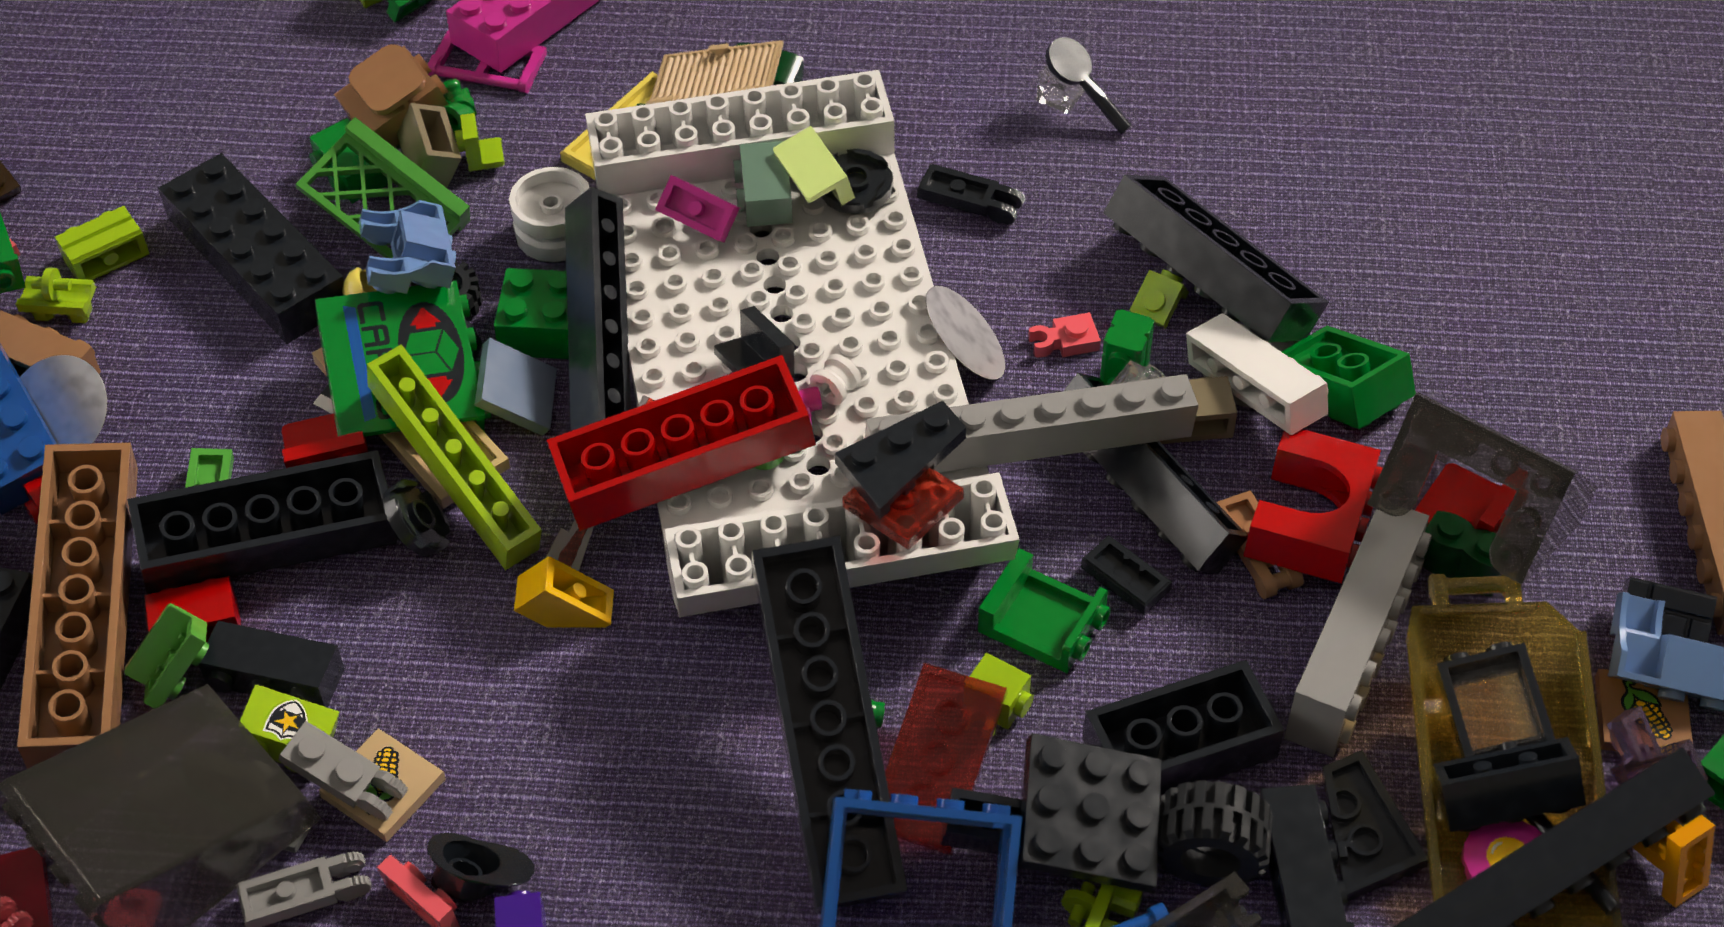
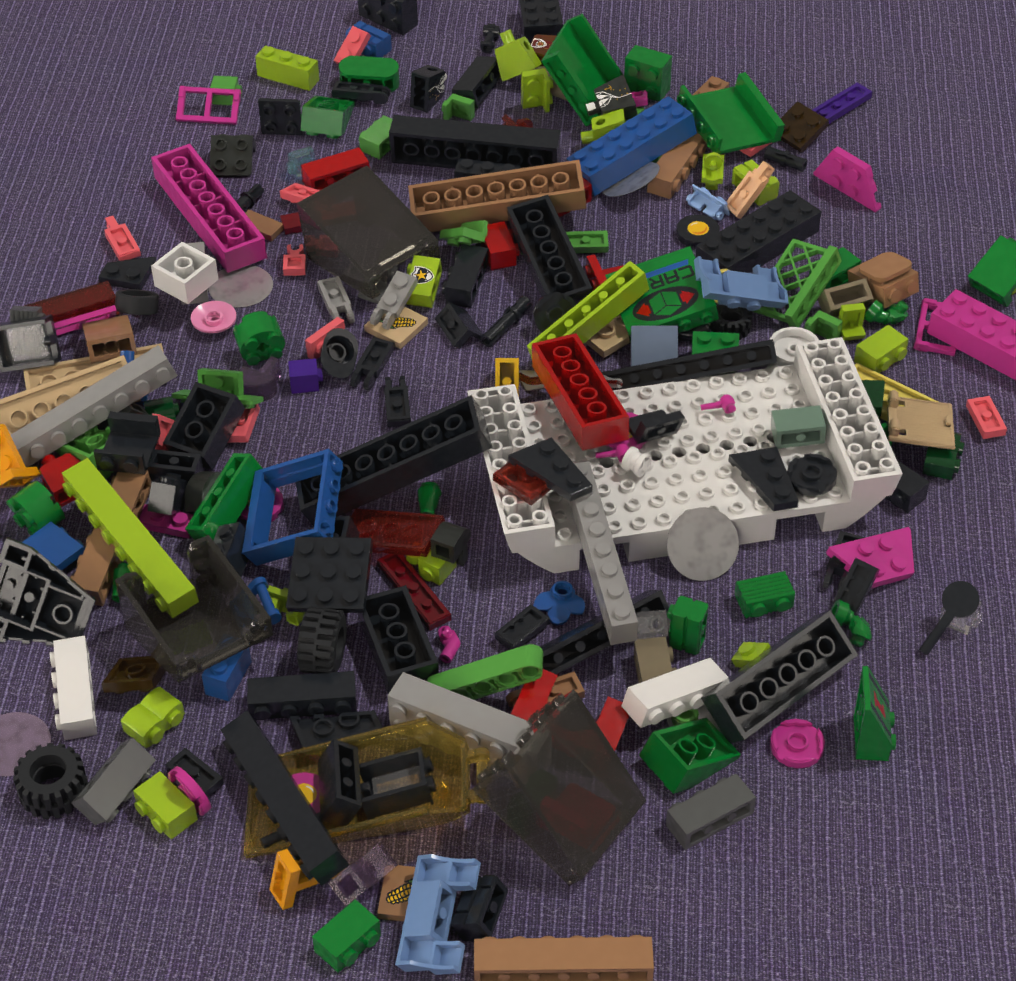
camera: 90 degrees right, 5 degrees down
dark pink plate [655,175,740,243] -> none
yellowish green panel [773,126,855,205] -> none
green panel [978,548,1111,674] -> none
coral plate [1028,312,1101,358] -> none
none -> black hinge [350,337,395,391]
none -> dark red tile [377,549,452,631]
none -> black hinge [384,376,411,427]
none -> bright green beam [427,644,543,700]
none -> pearl dark grey brick [430,521,471,566]
none -> black panel [435,302,483,349]
none -> dark pink arm [438,625,461,664]
none -> black pin [480,296,532,347]
none -> blue plate [533,581,585,625]
none -> dark grey brick [666,773,756,850]
none -> black tile [676,214,720,246]
none -> light blue hinge [686,184,730,221]
none -> dark pink hand [700,394,736,414]
none -> light nougat hinge [726,161,775,219]
none -> black wing [728,447,799,511]
none -> green brick [734,571,795,618]
none -> black pin [764,146,808,172]
none -> dark pink tile [770,719,825,769]
none -> bright green bracket [804,310,843,339]
none -> dark pink wing [813,147,881,213]
none -> dark pink wing [826,527,914,588]
none -> green arm [831,599,872,647]
none -> black plate [832,557,880,616]
none -> green slope [853,666,896,761]
none -> lime brick [854,325,909,373]
none -> coral plate [966,396,1007,439]

